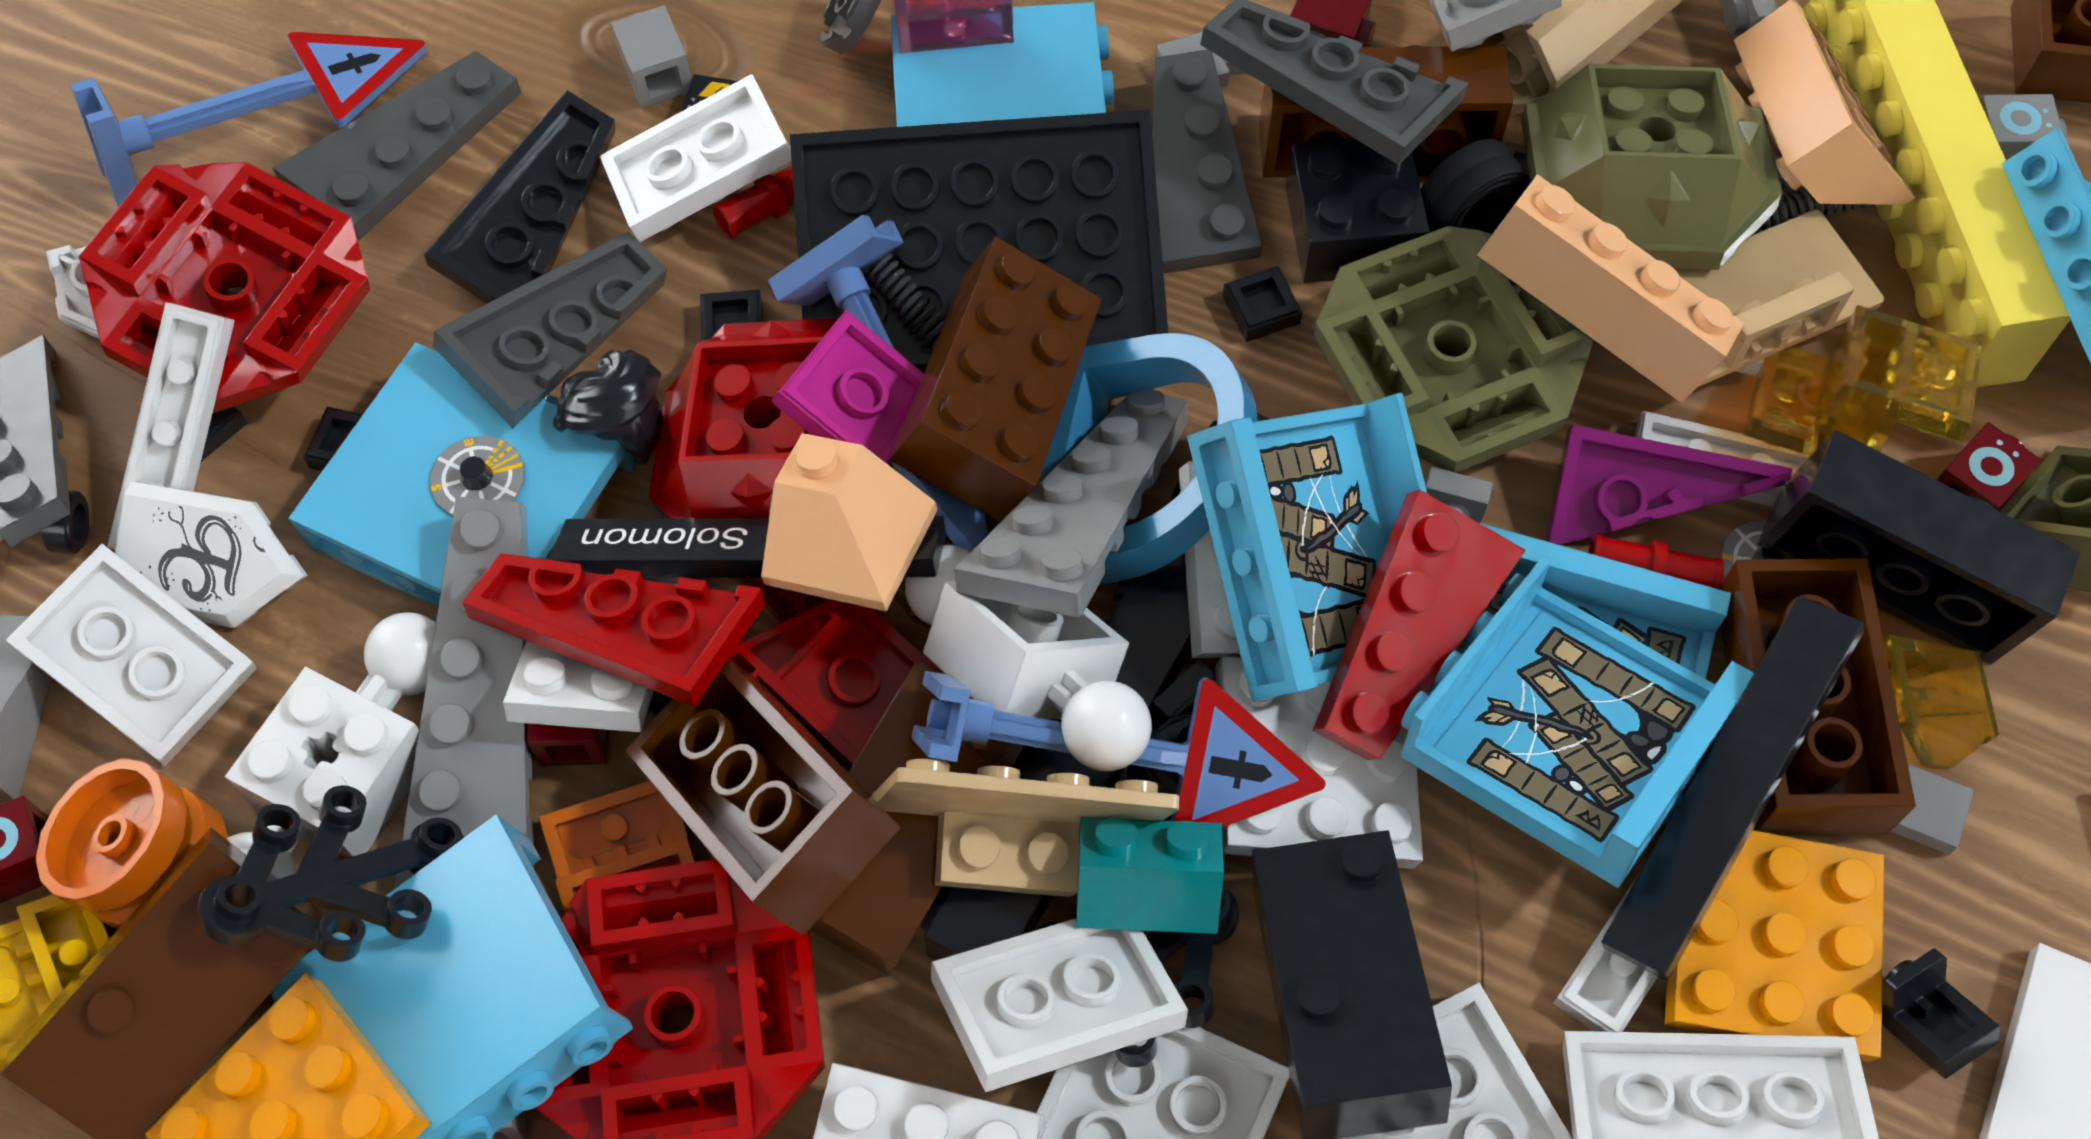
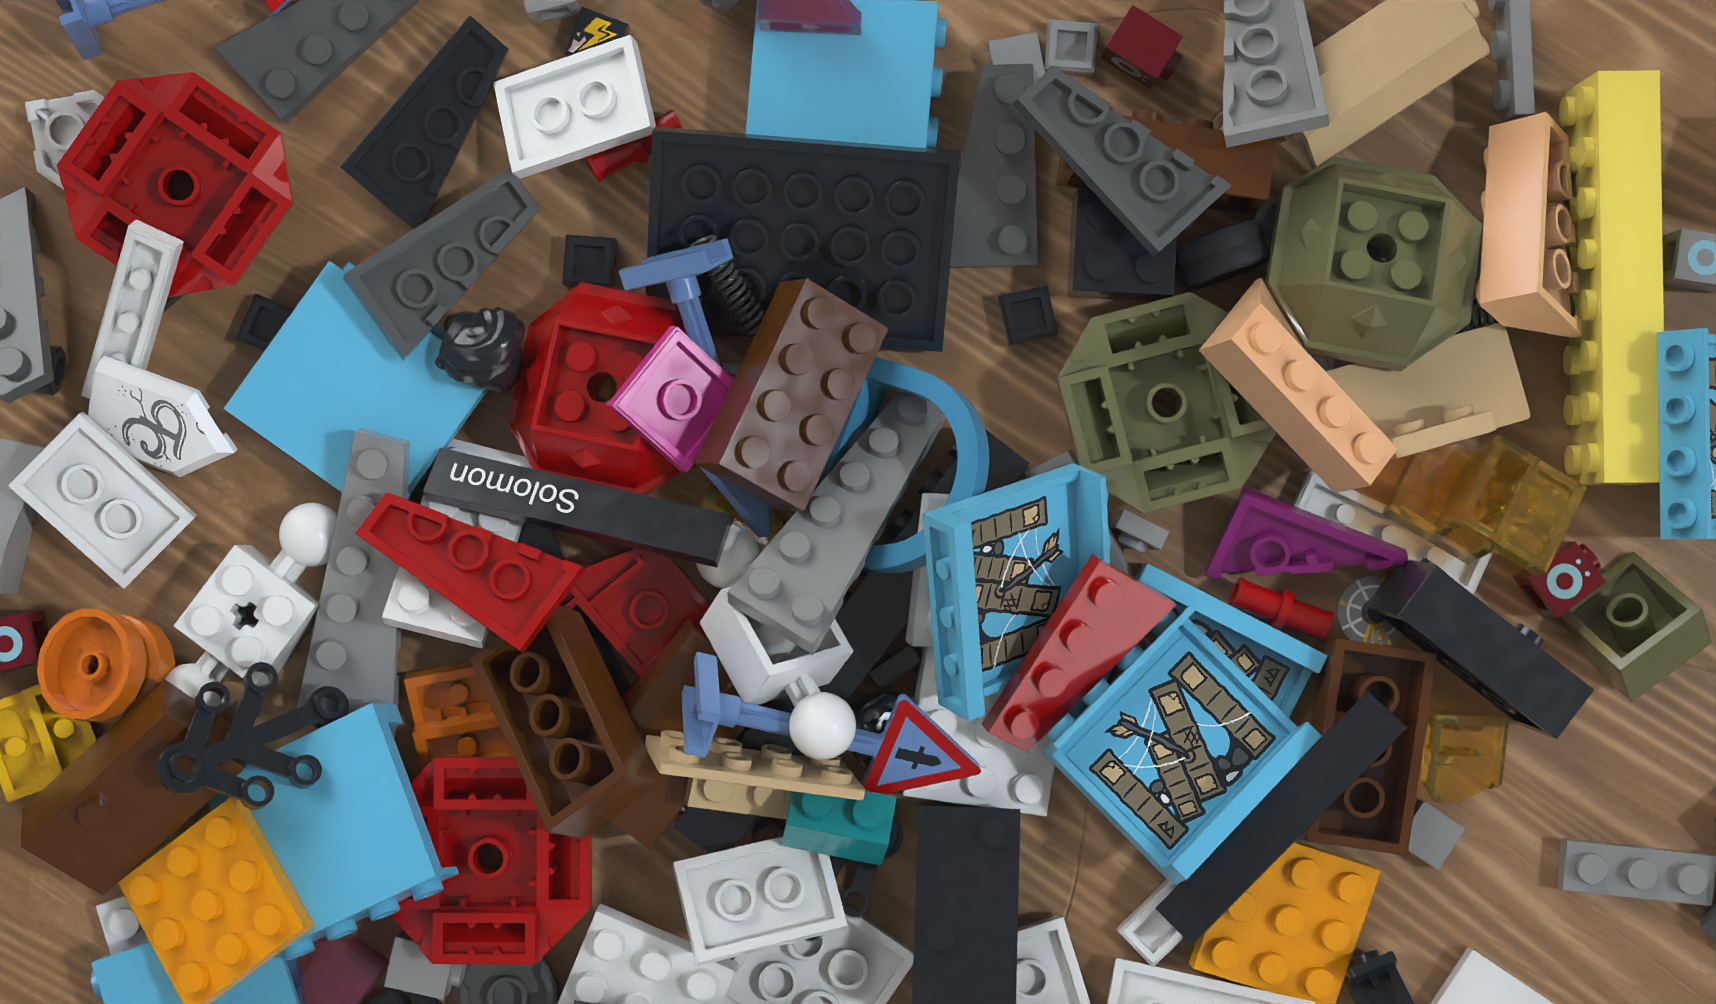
camera: 10 degrees right, 25 degrees up
piece [430,435,525,516] -> none
light nougat slope [761,433,938,611] -> none

